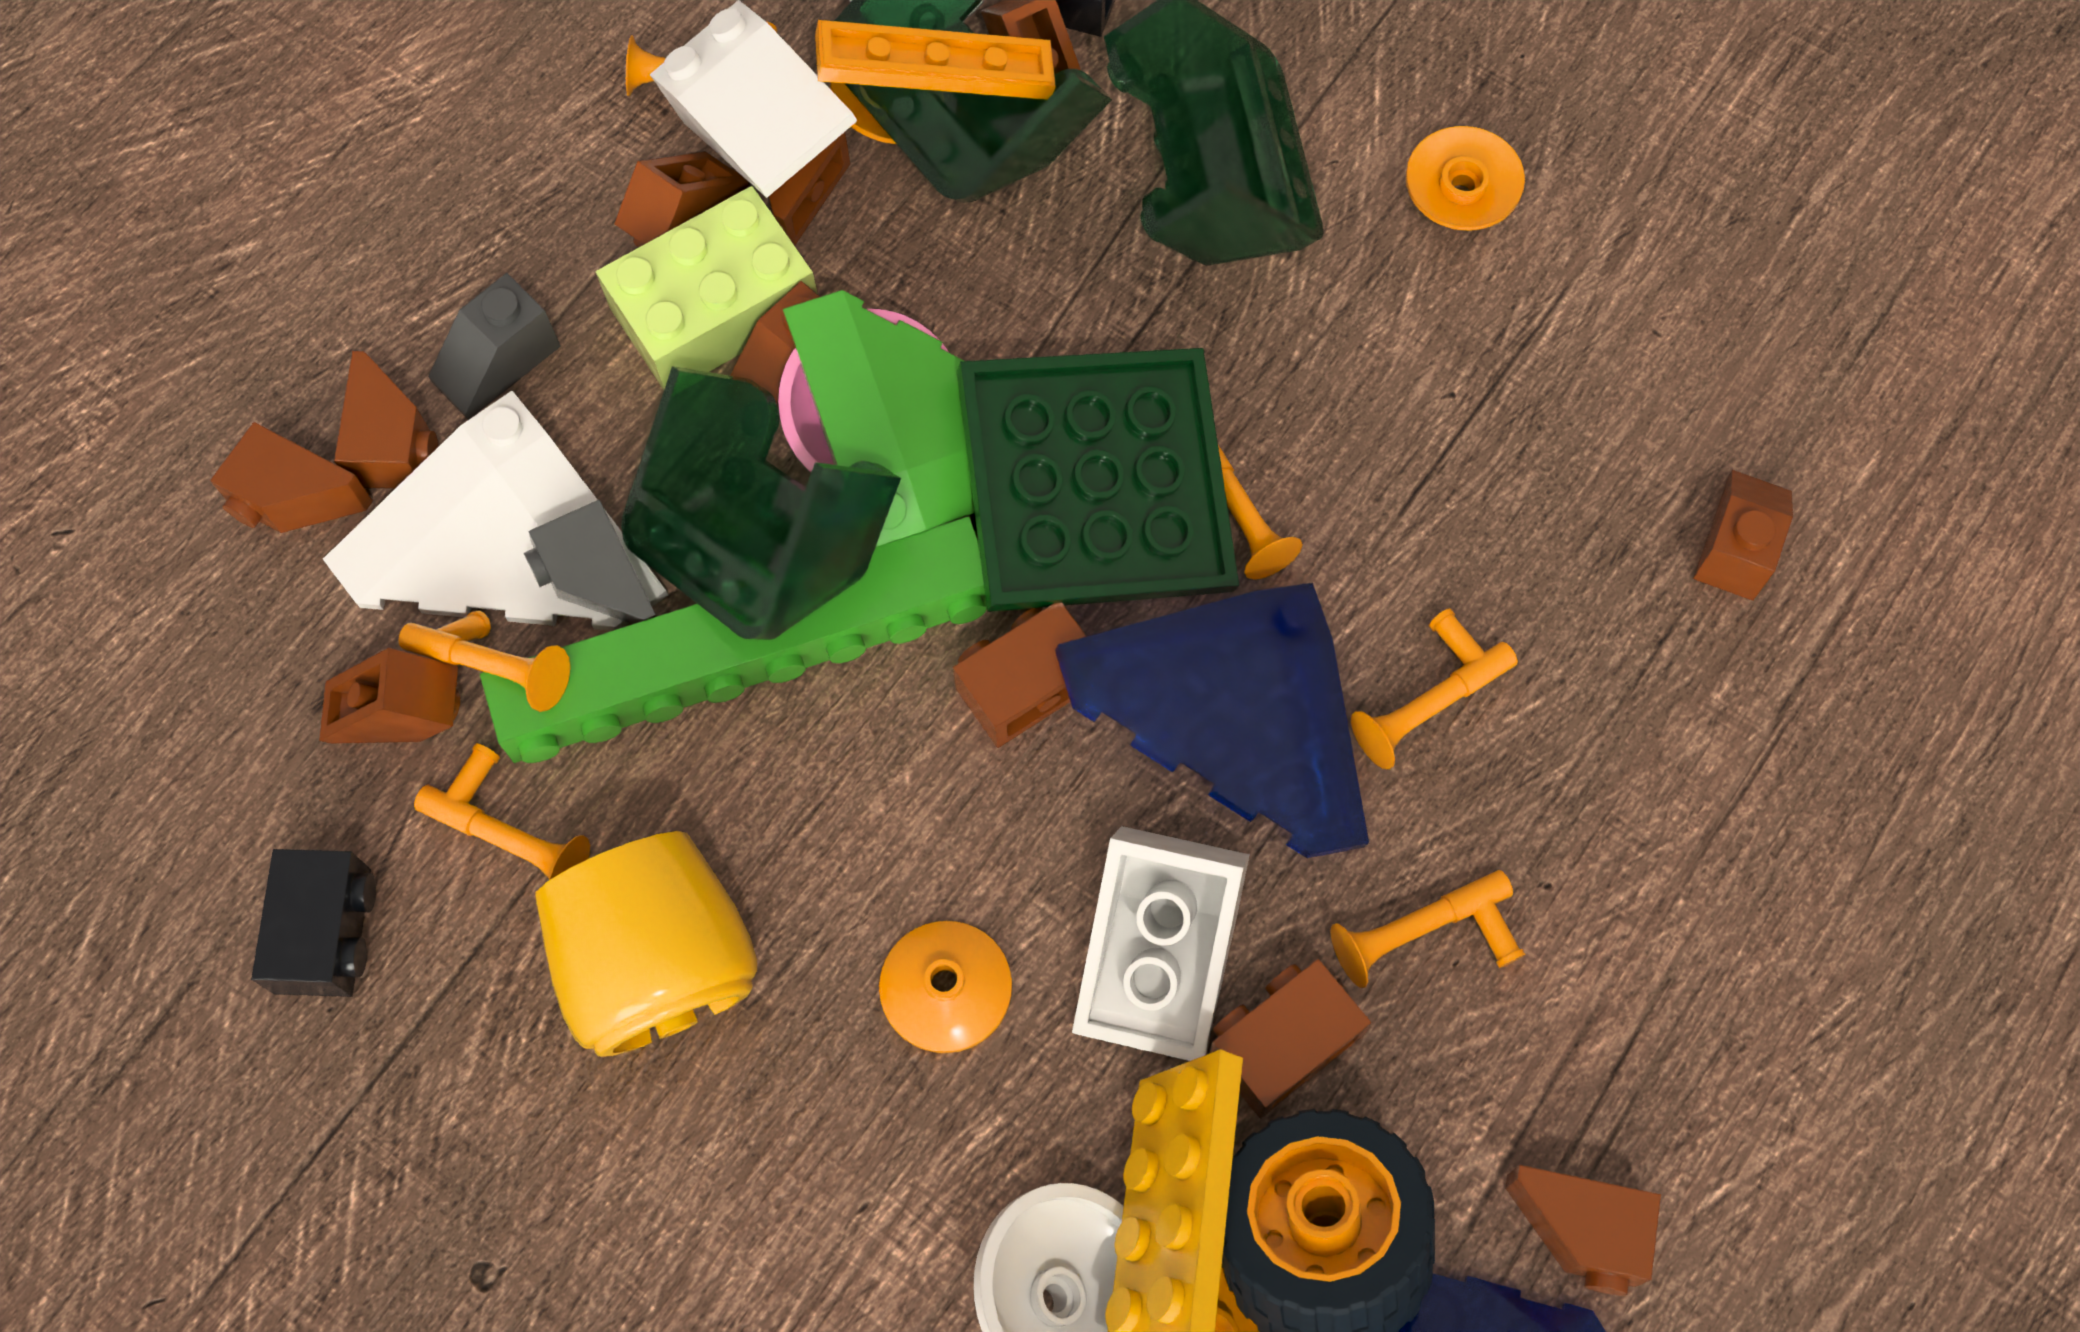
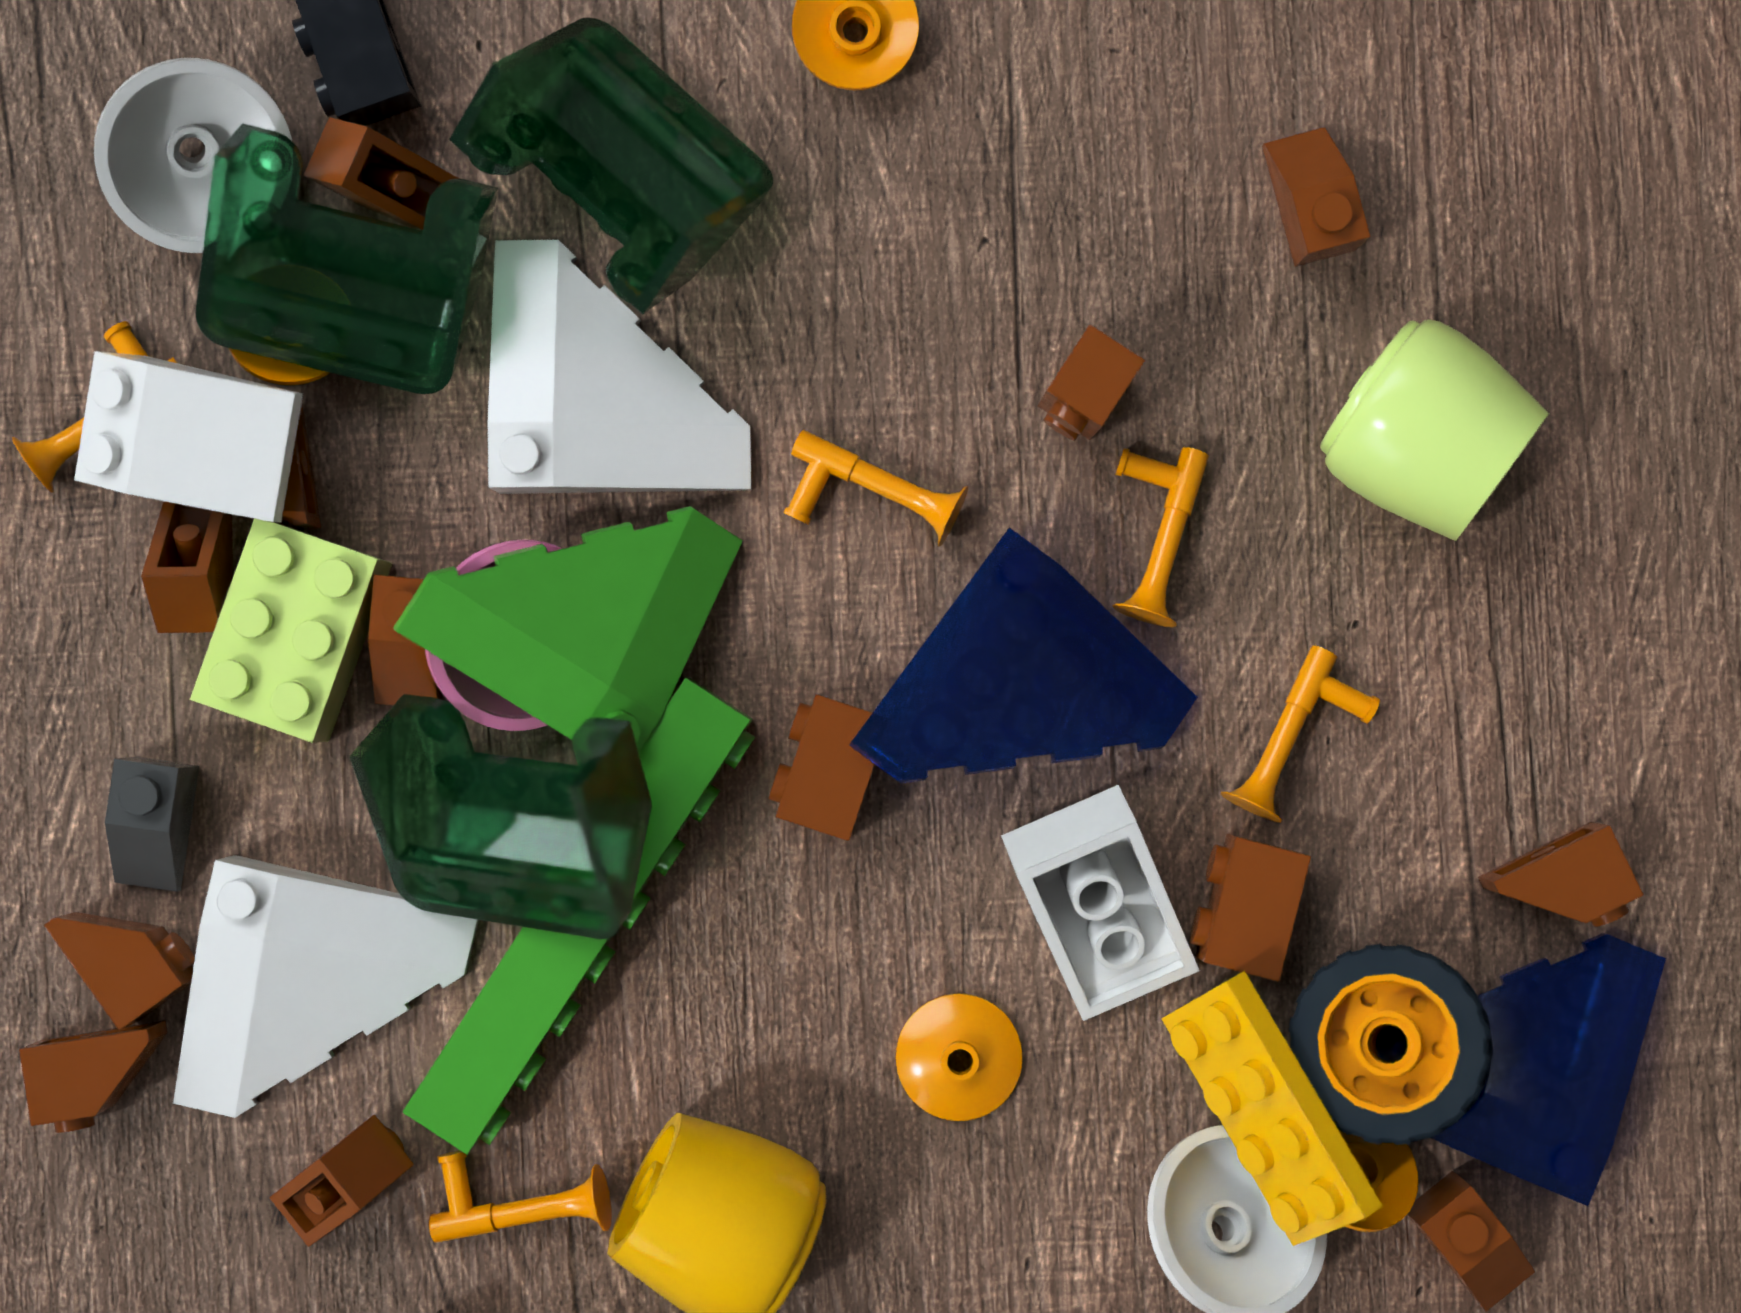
camera: 45 degrees left, 20 degrees up
light orange piece [399,610,570,712] -> none
dark grey slope [523,499,655,624] -> none
light orange tile [815,20,1056,100] -> none
dark green plate [957,348,1239,612] -> none
none -> white slope [488,240,752,494]
none -> dark orange brick [1037,324,1145,441]
none -> yellowish green piece [1320,319,1549,541]

